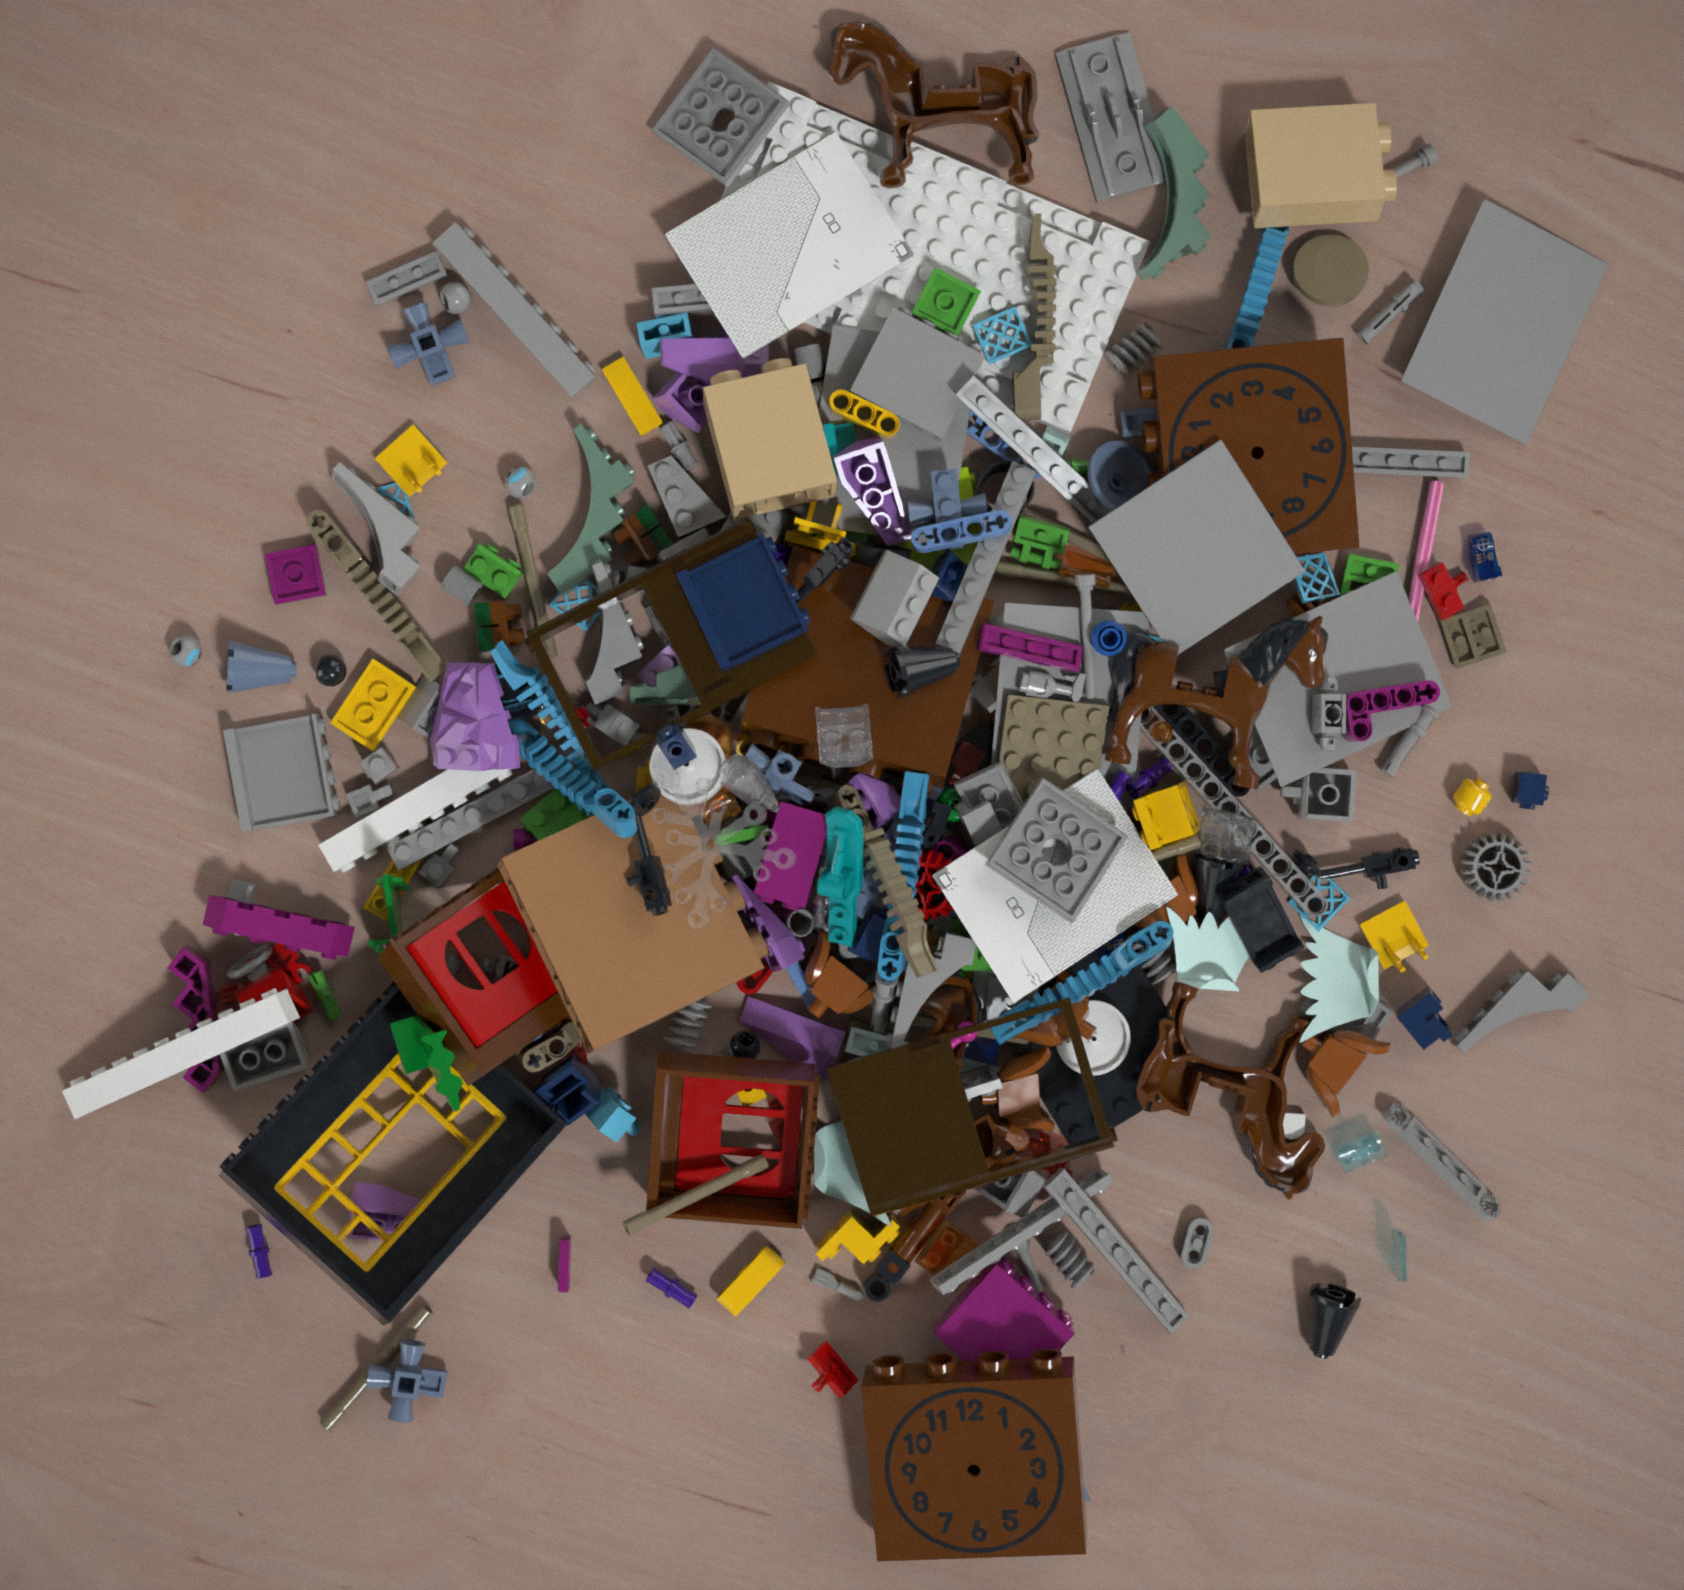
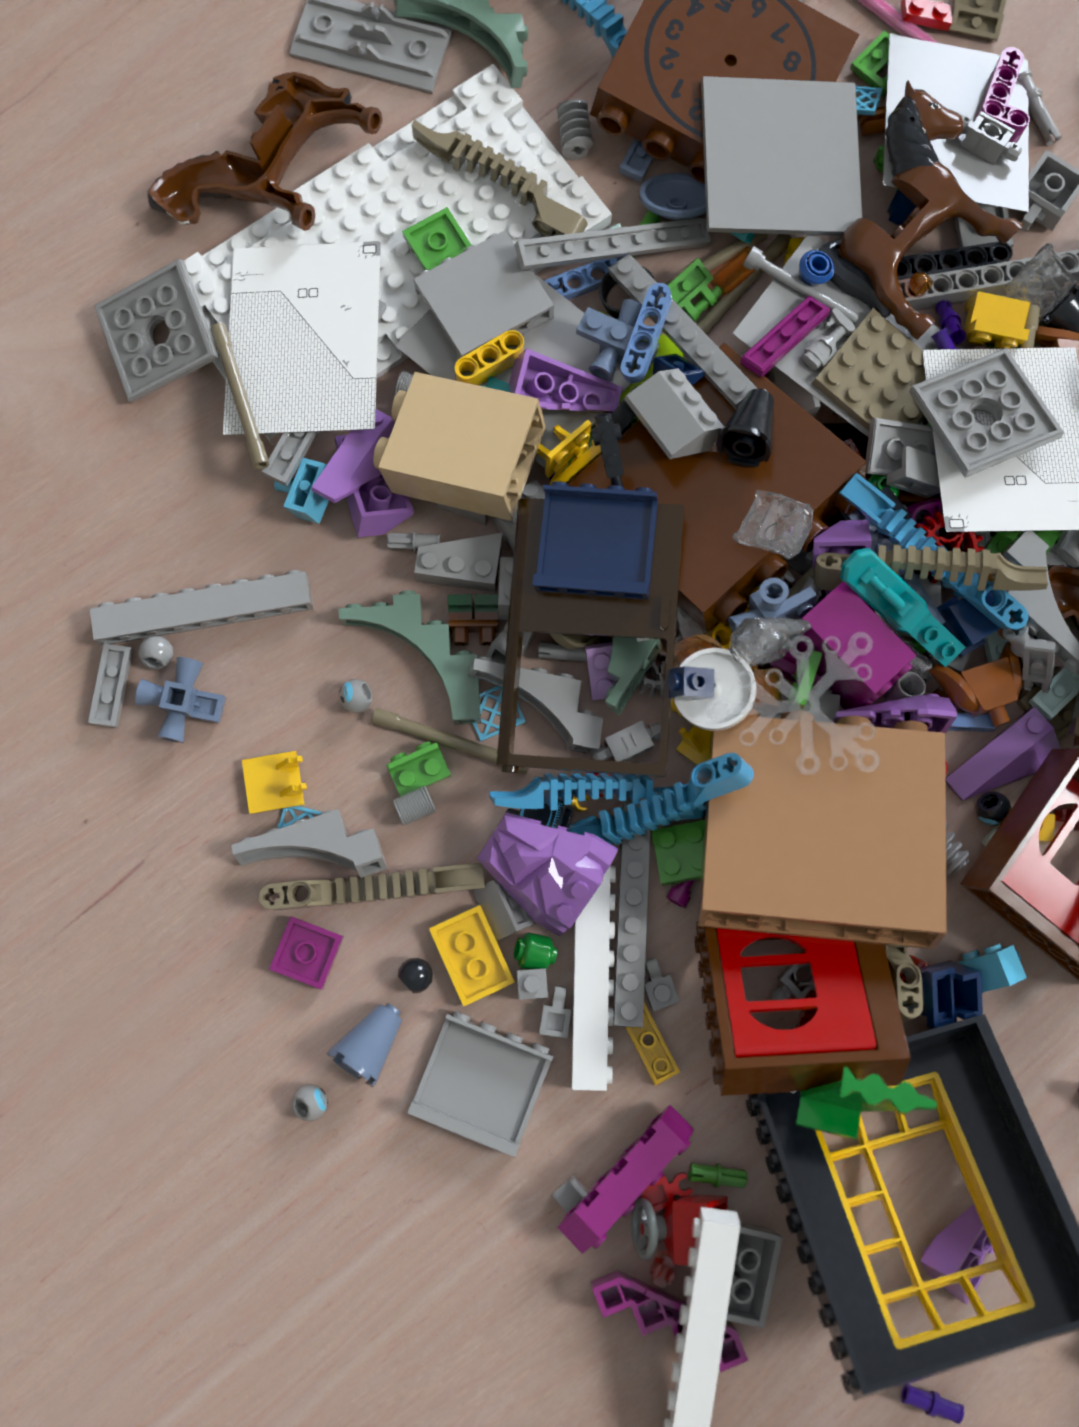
camera: 60 degrees left, 10 degrees down
green piece [368,874,419,955] -> none
reddish brown hips [474,601,525,653] -> none
yellow tile [601,356,663,437] -> none
black piece [627,784,672,916] -> none
medium azure window [972,306,1032,365] -> none
none -> dark tan piece [210,323,270,470]
none -> green head [514,932,557,970]
none -> light grey hinge [1022,639,1056,693]

